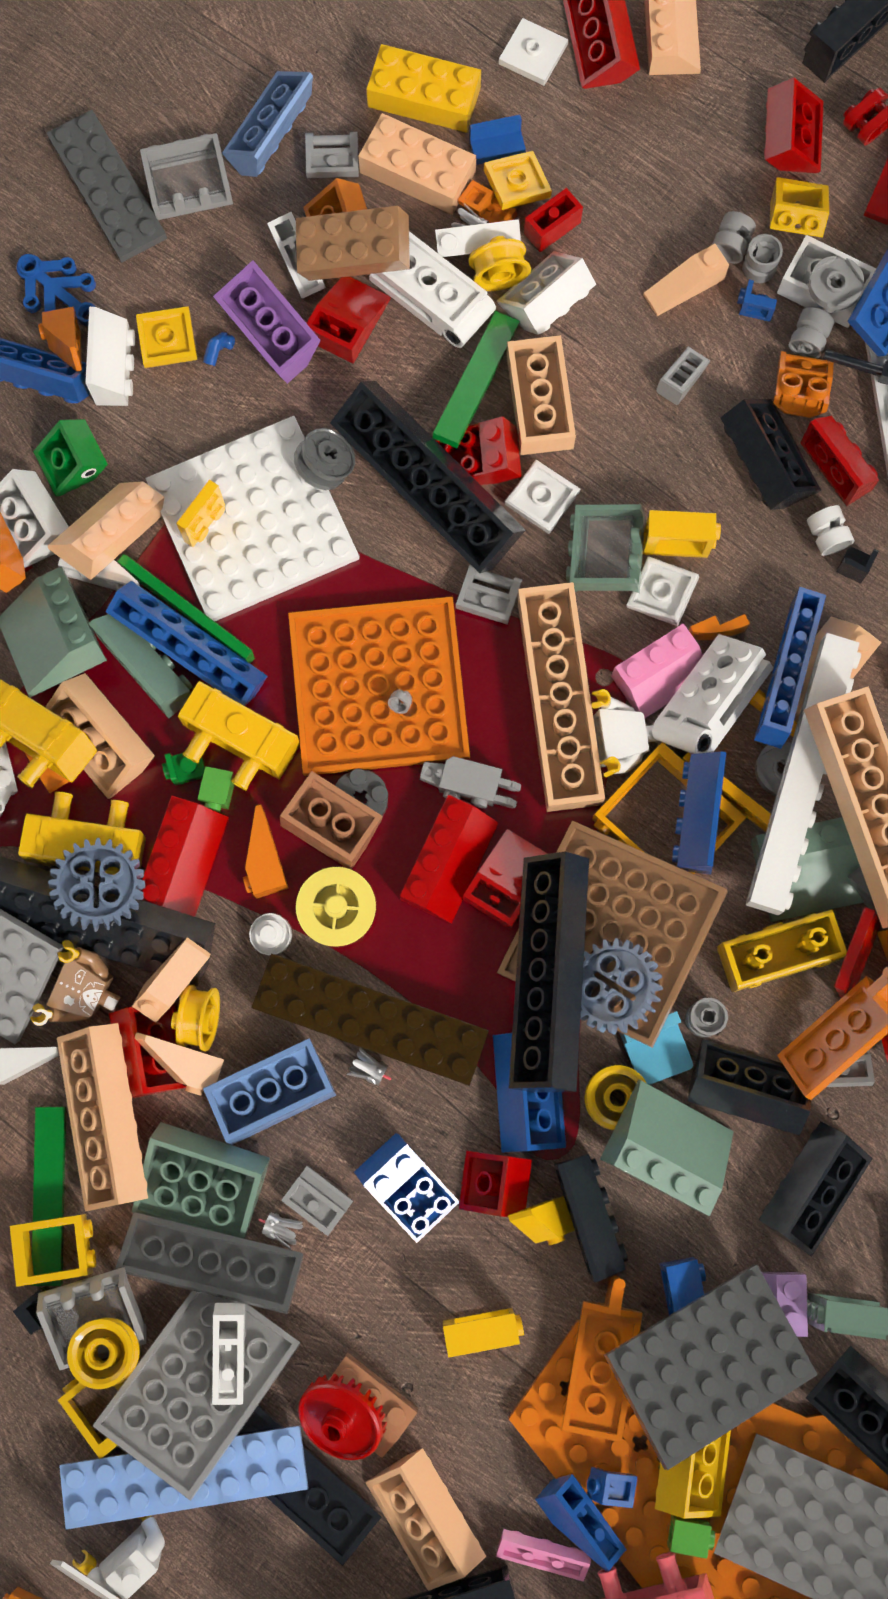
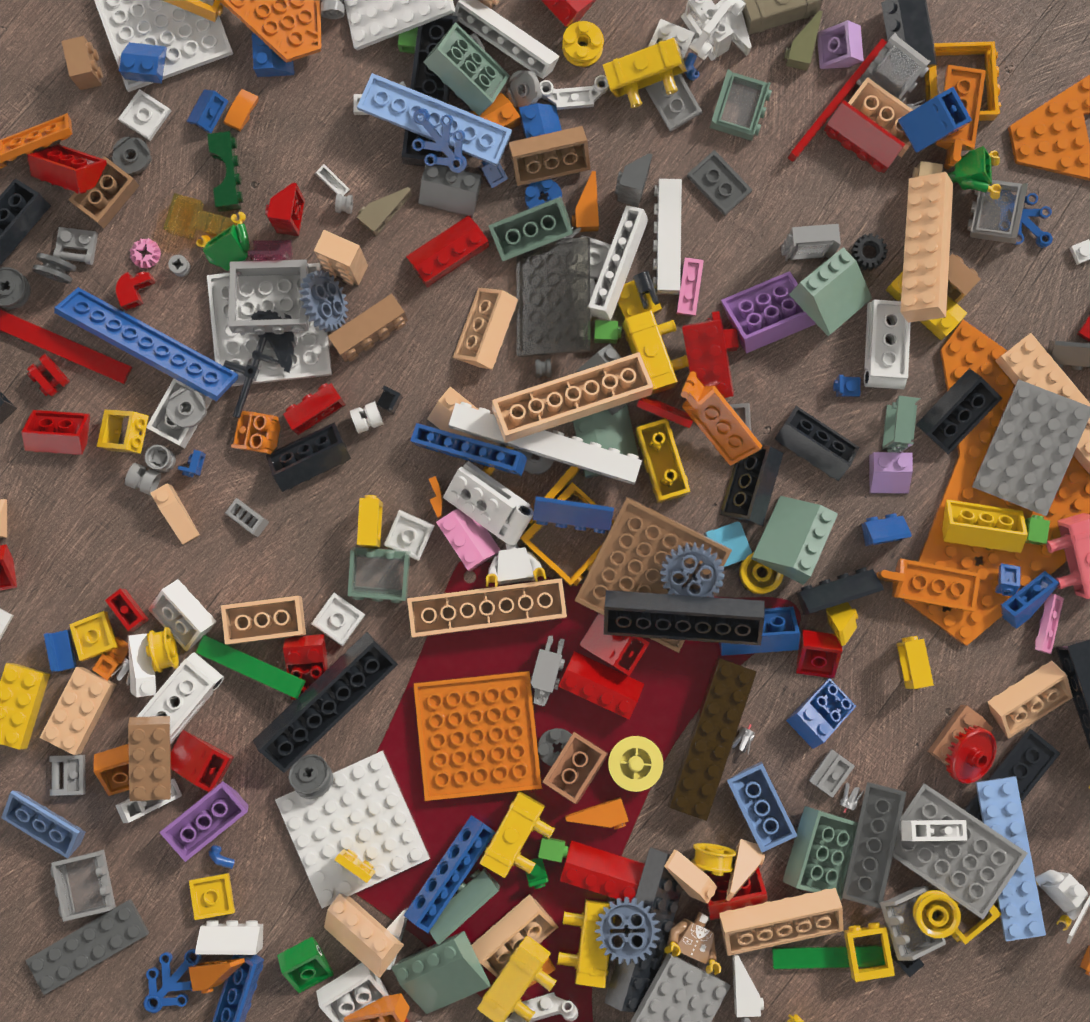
camera: 90 degrees left, 5 degrees up
green tile [117,554,255,664] -> none
white plate [249,913,292,955] -> none
light grey hinge [388,689,412,714] -> none
light grey plate [456,564,523,625] -> none
dark grey plate [604,1264,818,1470] -> none
light grey wheel [685,998,728,1037] -> none
light grey wheel [788,307,835,359] -> none

